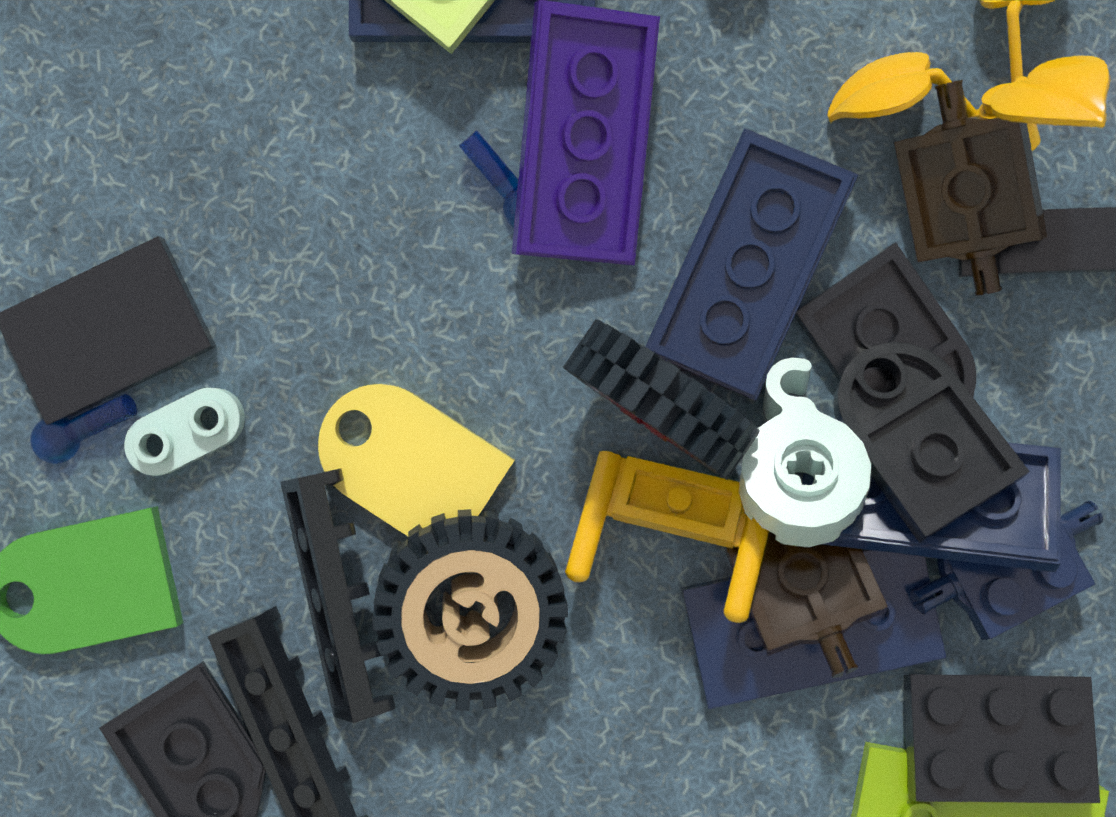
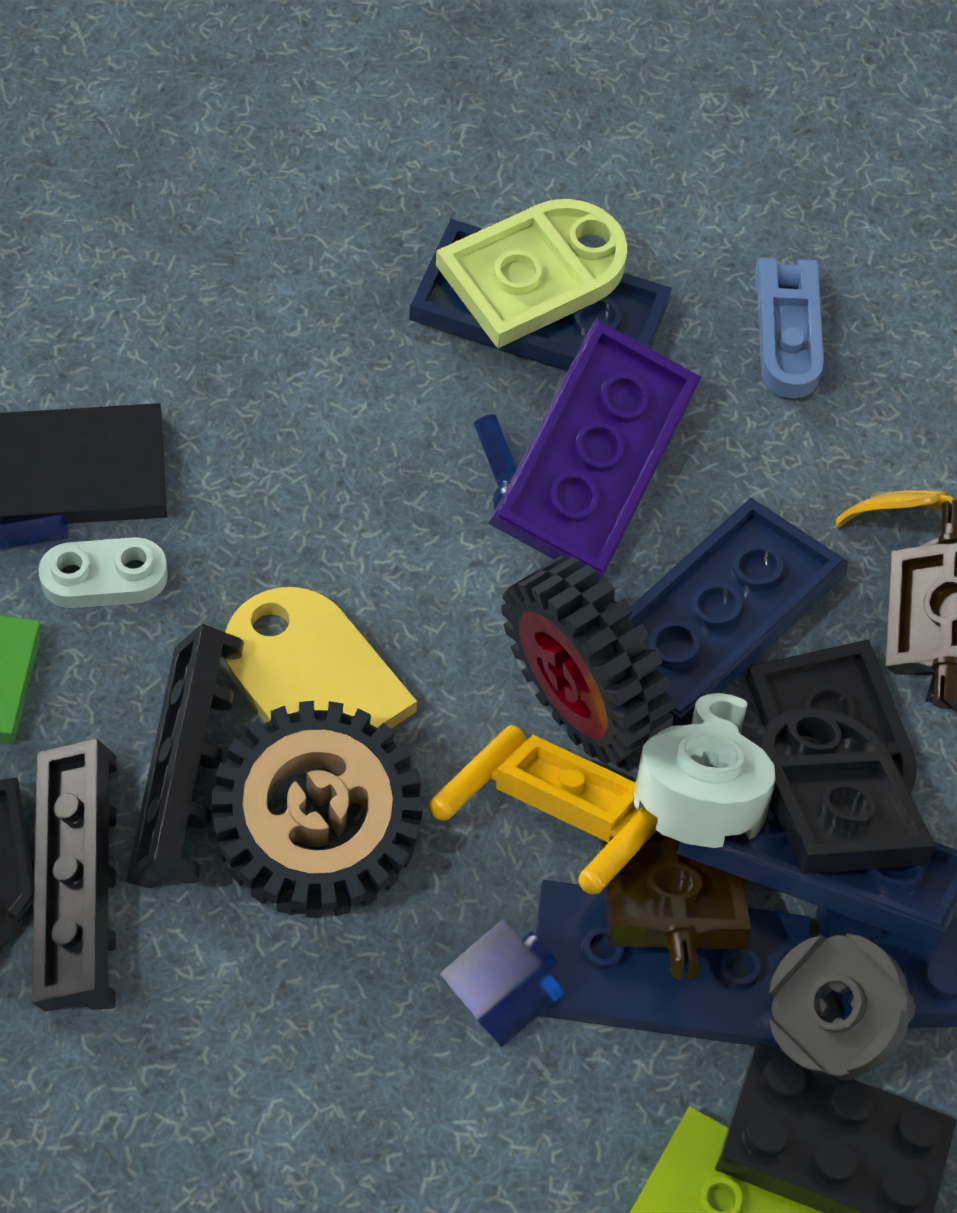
camera: 10 degrees right, 30 degrees down
none -> clear blue brick [439,919,565,1047]
none -> dark grey plate [769,934,916,1081]

